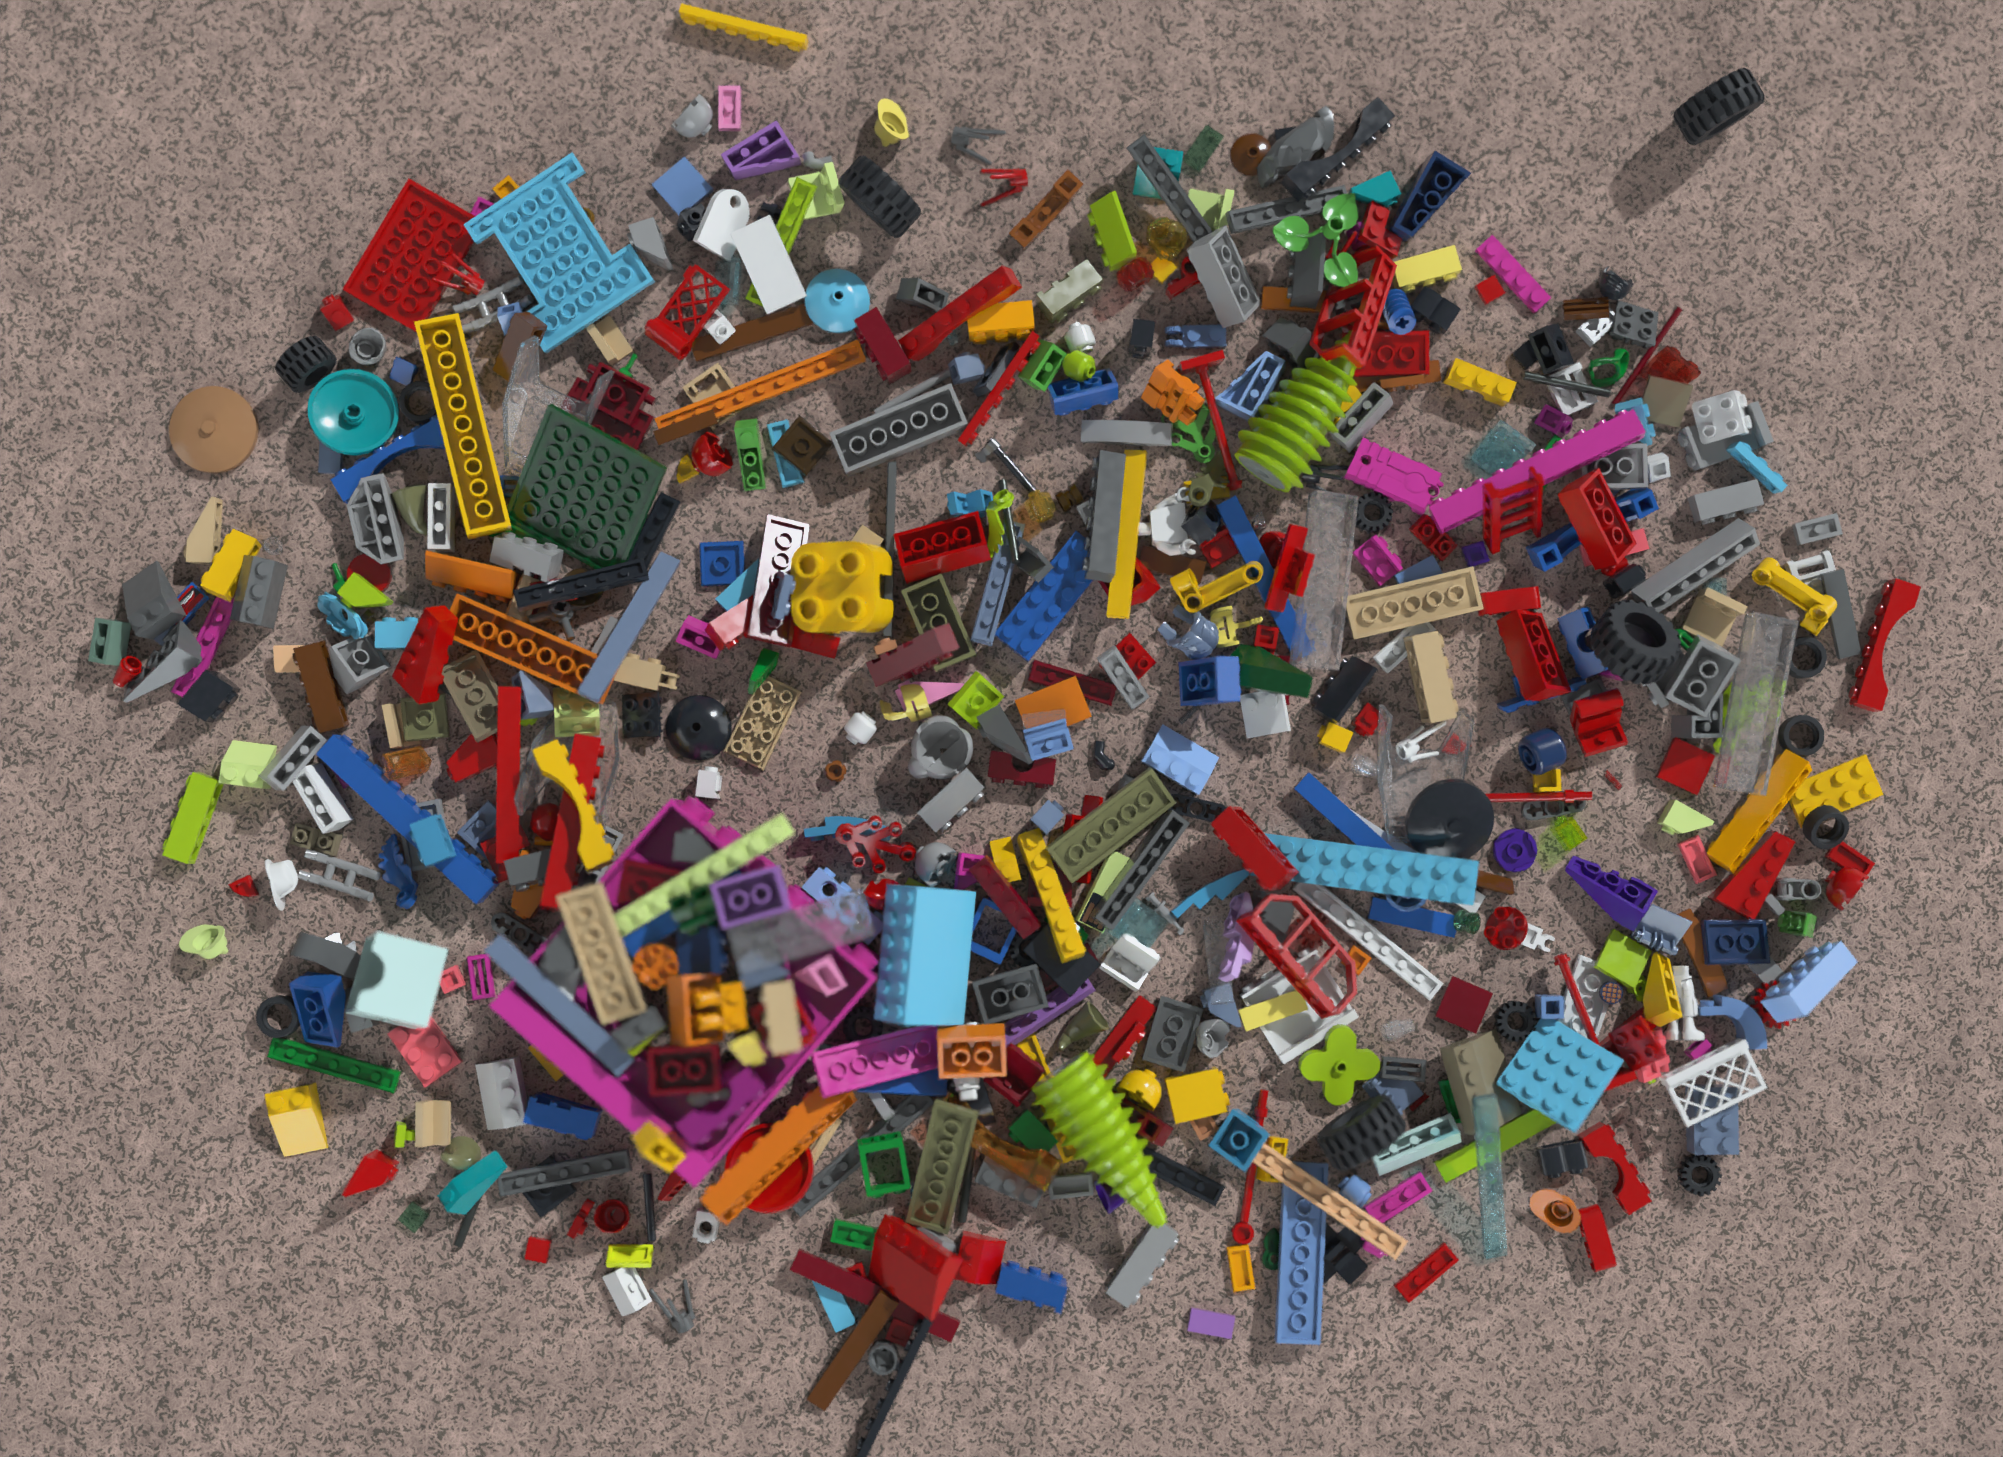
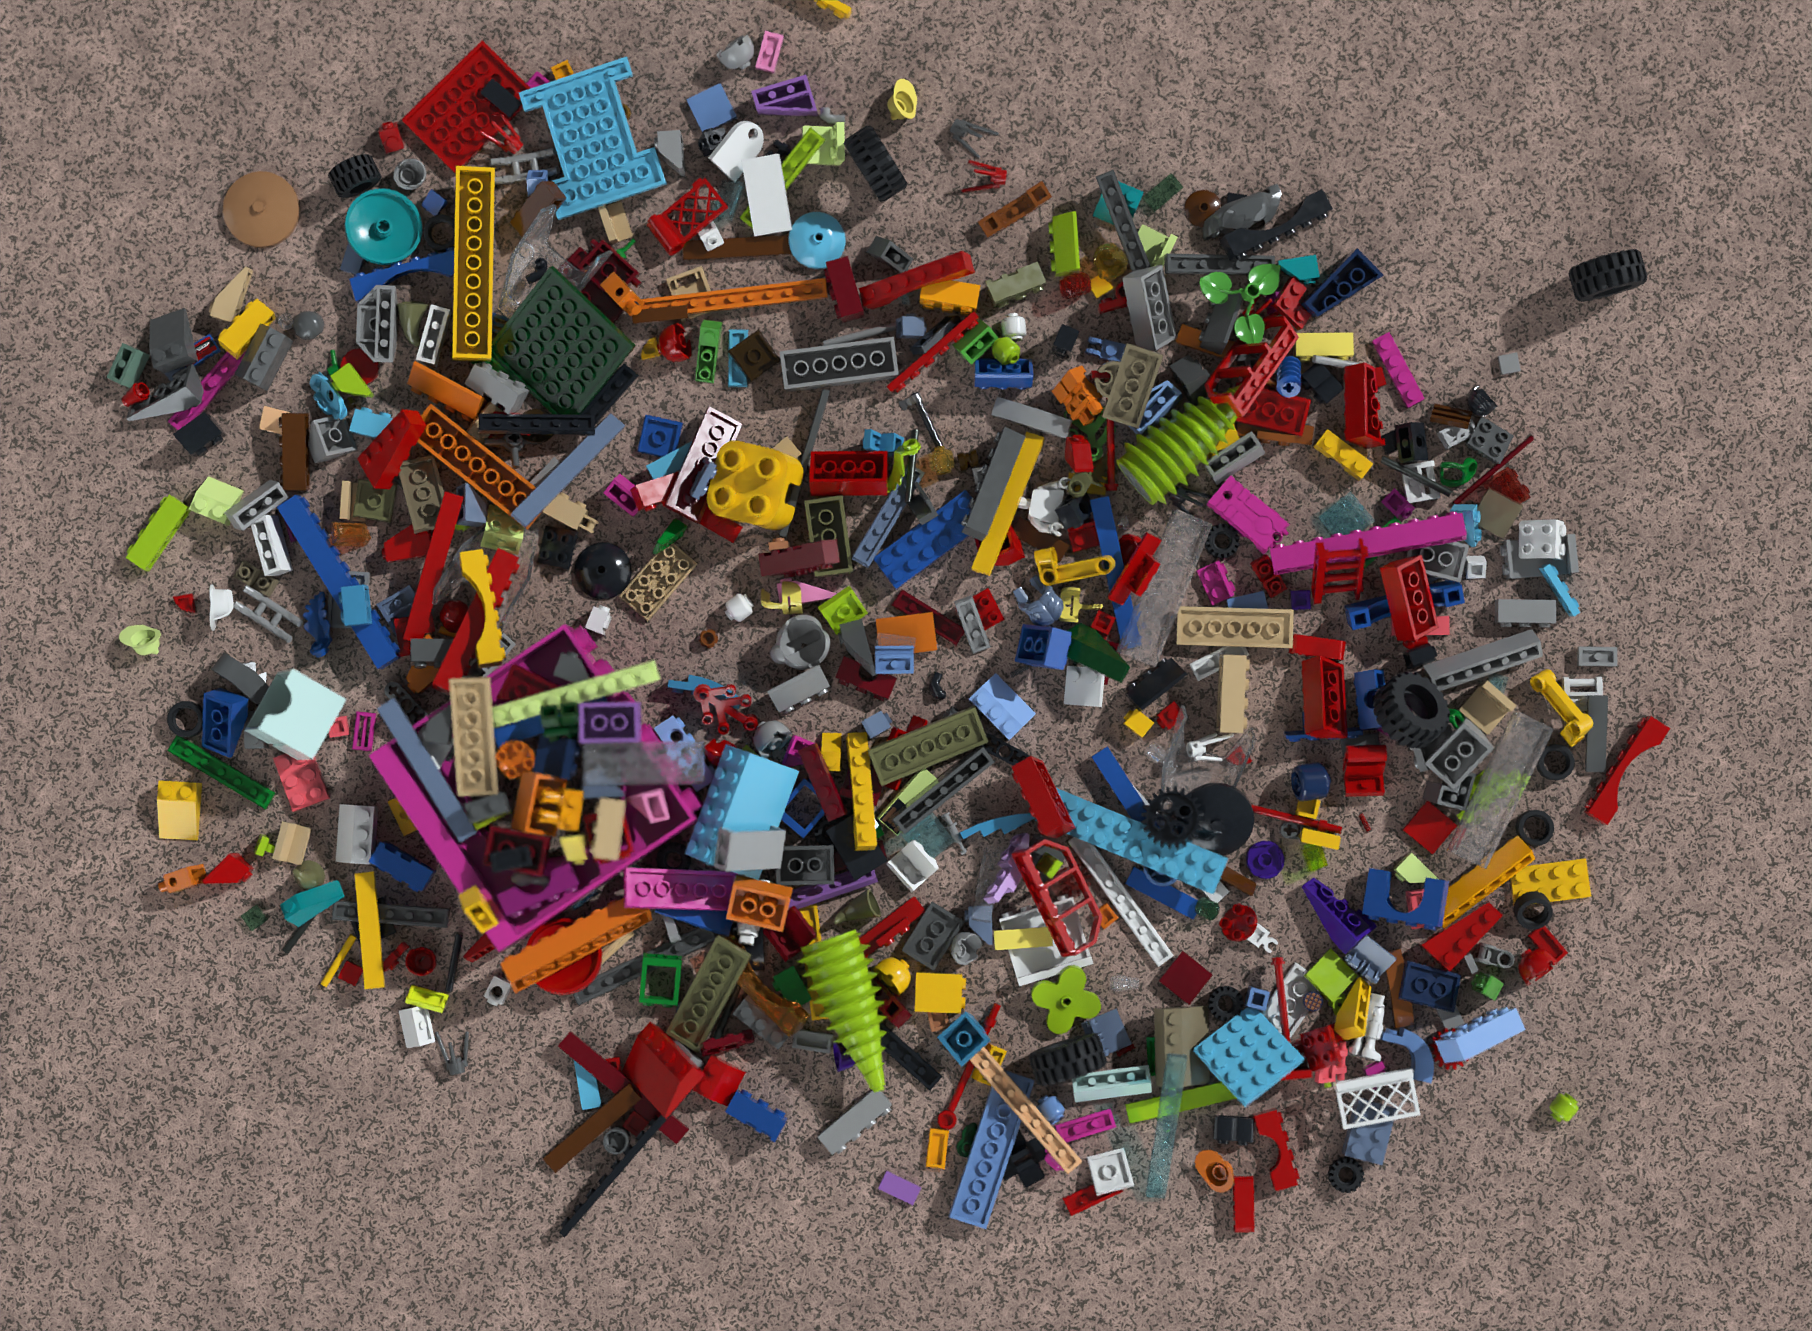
camera: 20 degrees right, 0 degrees up
green plate [830,1218,878,1251] -> none
dark grey tile [1379,1056,1426,1082] -> none
none -> orange torso [158,864,207,893]
none -> dark grey hair [293,311,325,340]
none -> yellow bar [320,934,357,987]
none -> yellow tile [354,871,385,989]
none -> black tile [480,78,522,118]
none -> black tile [489,845,533,873]
none -> black arm [525,258,548,285]
none -> sticker [570,889,603,911]
none -> orange torso [600,271,644,316]
none -> dark red hinge [701,1029,755,1057]
none -> light grey panel [714,826,786,871]
none -> lime tile [1035,852,1063,879]
none -> red slope [1064,435,1094,472]
none -> white tile [1086,1148,1134,1196]
none -> dark tan plate [1095,343,1164,429]
none -> black gear [1141,786,1204,850]
none -> yellow slope [1299,828,1341,850]
none -> light grey bar [1312,355,1359,368]
none -> red wedge [1343,362,1385,449]
none -> blue arch [1362,868,1449,930]
none -> light grey tile [1497,352,1521,375]
none -> lime head [1549,1093,1579,1122]

